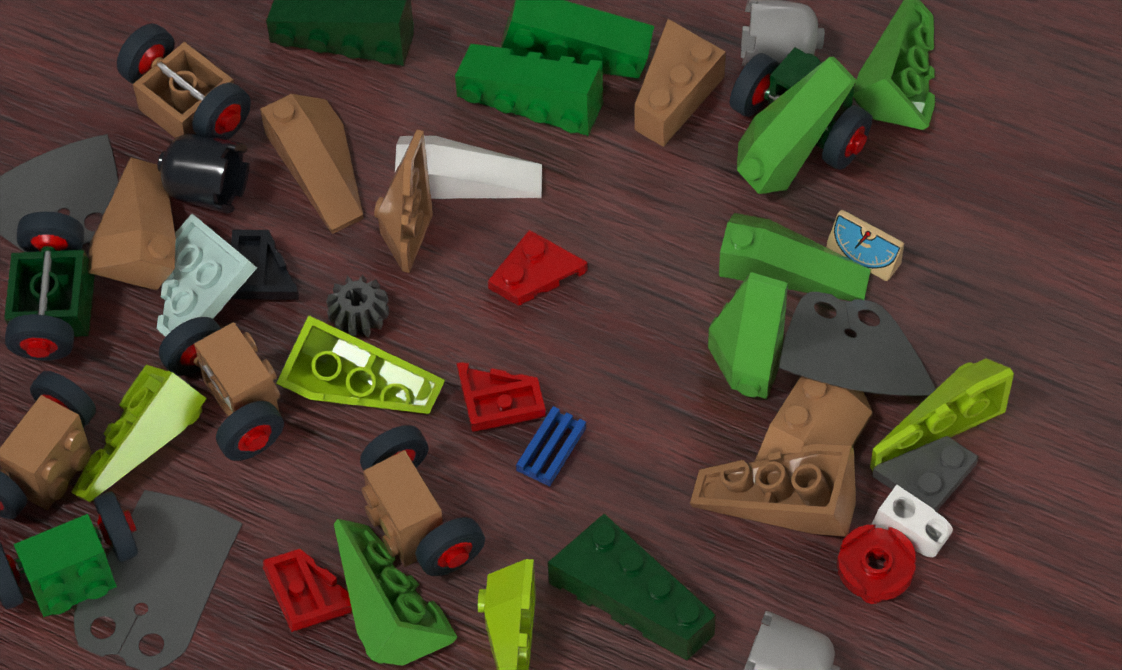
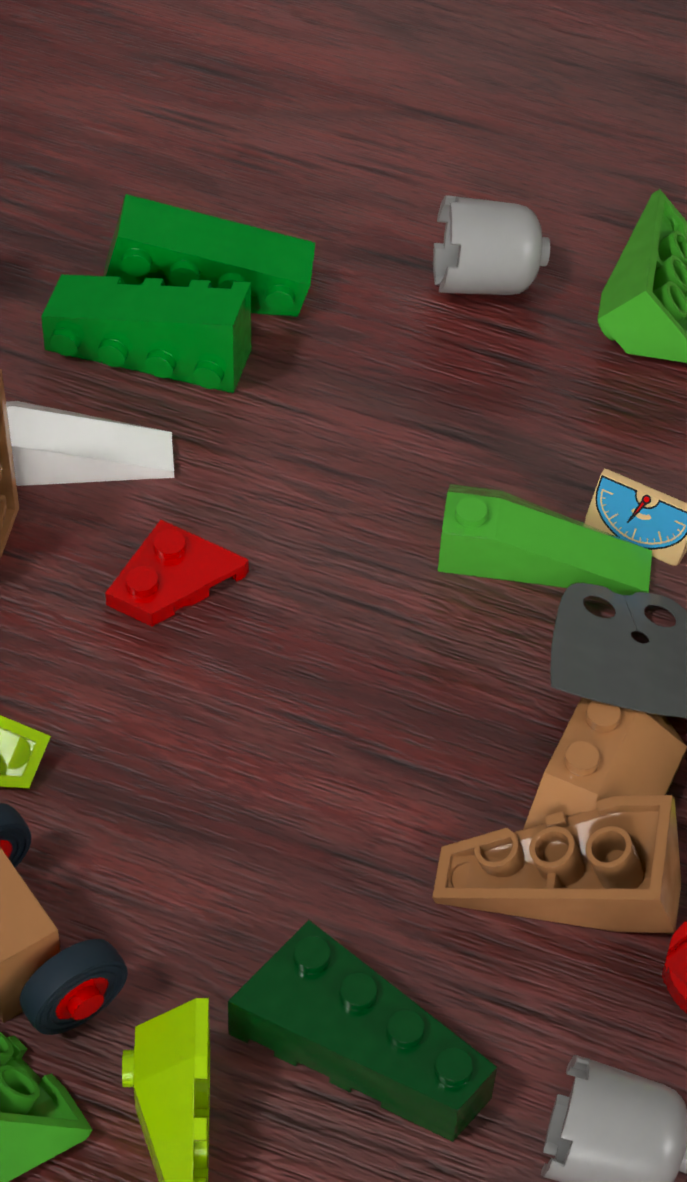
camera: 10 degrees left, 5 degrees down
red wing [457,362,546,432] -> none
blue tile [516,406,587,487] -> none
medium nougat wedge [635,19,726,147] -> none
bright green wedge [708,272,788,399] -> none
brick [730,47,872,170] -> none
bright green wedge [737,57,857,194] -> none

